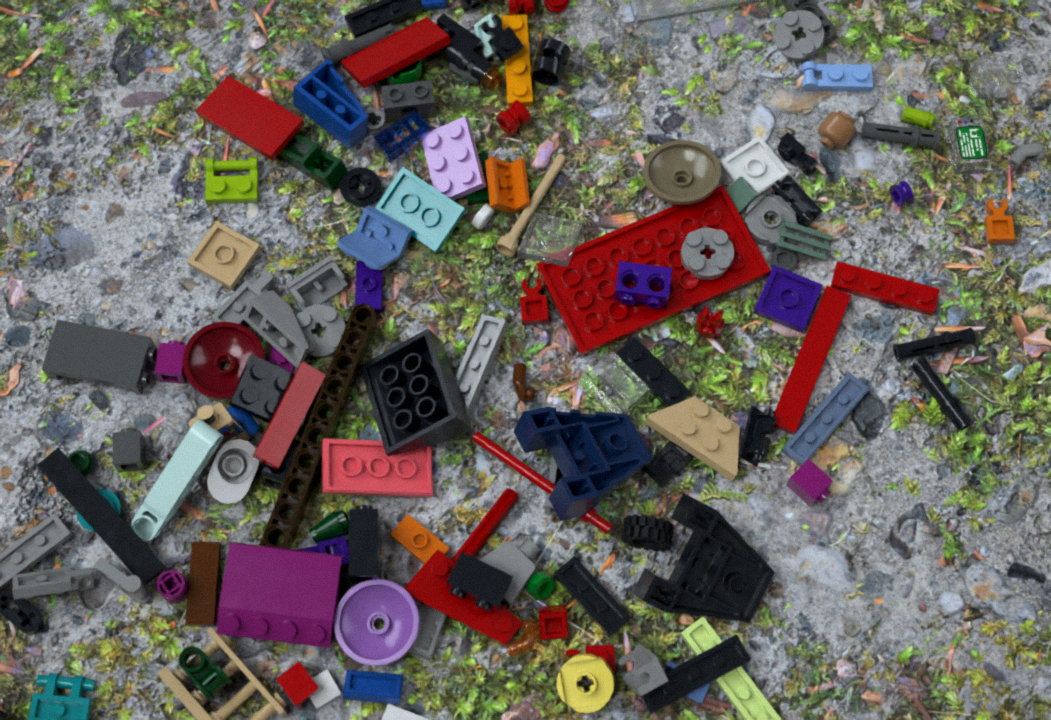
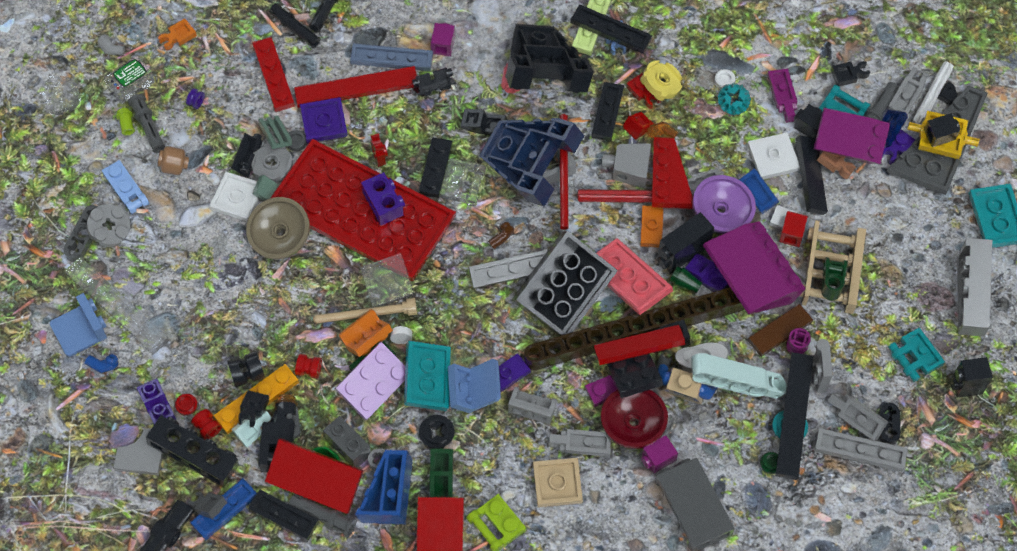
camera: 125 degrees left, 5 degrees down
dark grey brick [112,428,146,472] -> none
light grey slope [243,290,309,368] -> none
light grey plate [296,304,346,359] -> none
clear blue slope [374,110,430,163] -> none
black brick [446,552,513,613] -> none
red plate [520,278,549,325] -> none
green tile [526,572,555,601] -> none
light grey hinge [618,644,668,696] -> none
black tyre [621,514,674,551] -> none
tan wing [645,396,740,481] -> none
light grey plate [681,228,734,280] -> none
black plate [777,132,818,177] -> none

